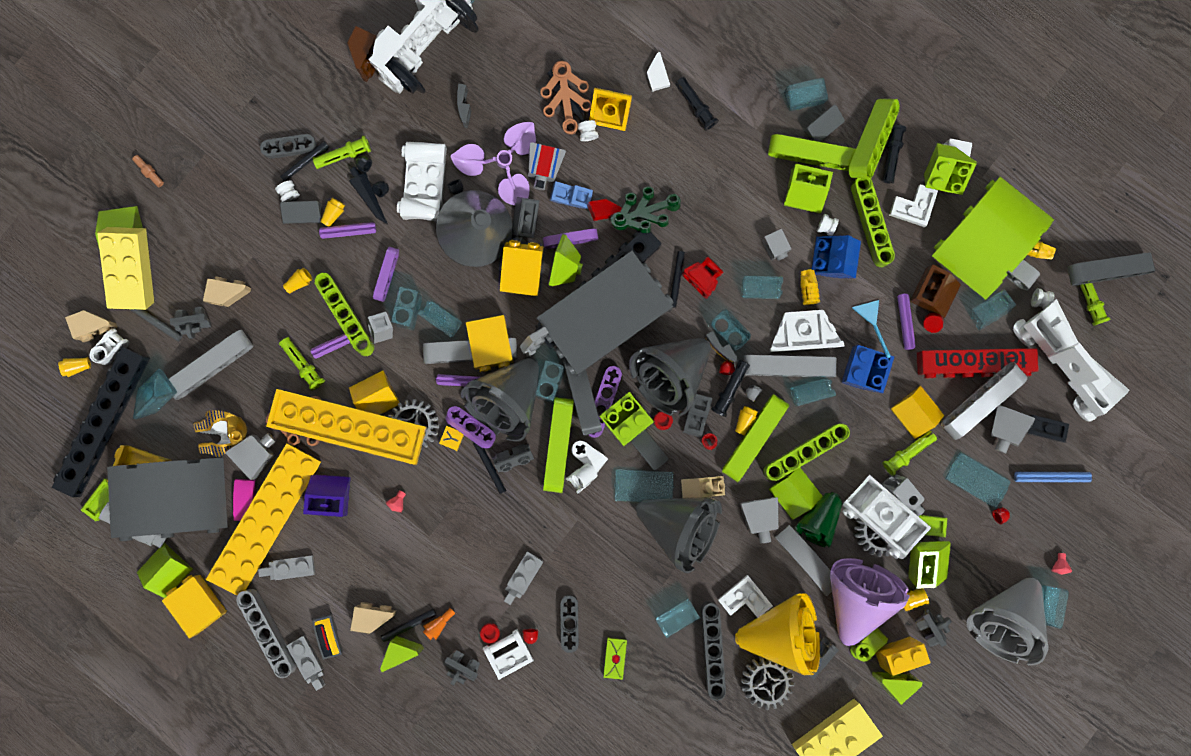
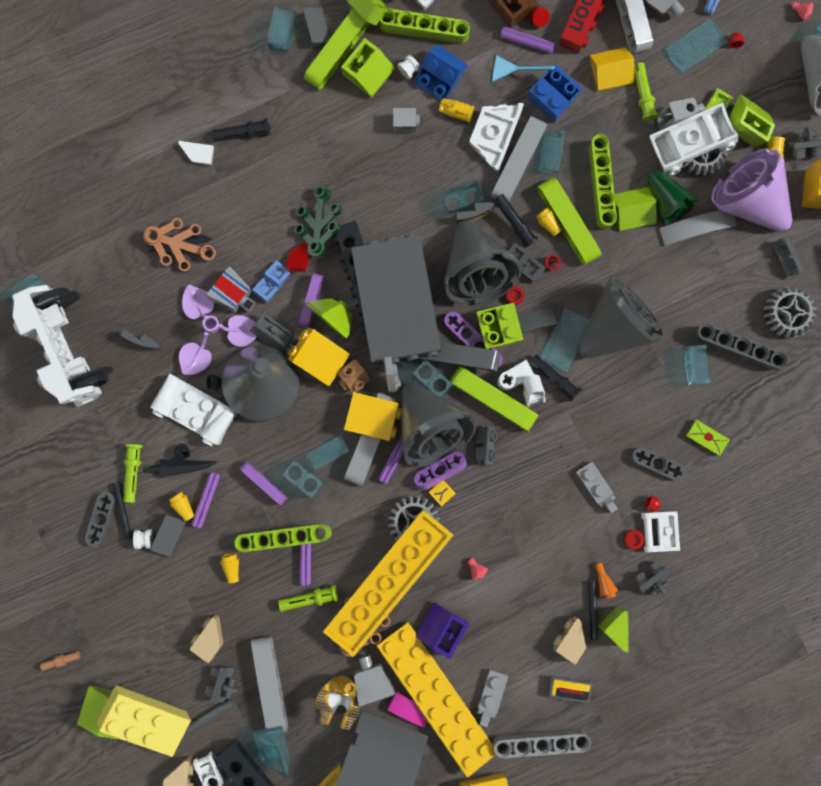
camera: 55 degrees left, 0 degrees up
light grey hinge [286,635,326,691] -> none
reddish brown slope [347,26,377,82] -> none
yellow slope [349,370,400,415] -> none
black hinge [355,156,372,173] -> none
light grey brick [368,312,393,344] -> none
black bar [473,443,507,494] -> none
white wheel [578,120,598,141] -> none
yellow slope [589,88,632,131] -> none
black bar [670,251,685,308] -> none
tan slope [681,476,725,498] -> none
red piece [682,257,724,299] -> none
white plate [717,575,773,618] -> none
red hinge [719,361,735,375] -> none
yellow cone [735,593,820,675] -> none
light grey torso [739,497,778,543] -> none
clear light blue hinge [742,276,783,299] -> none
light grey hinge [746,385,762,402] -> none
lime piece [850,628,888,662] -> none
none -> medium nougat brick [337,359,371,394]
none -> black pin [529,355,582,402]

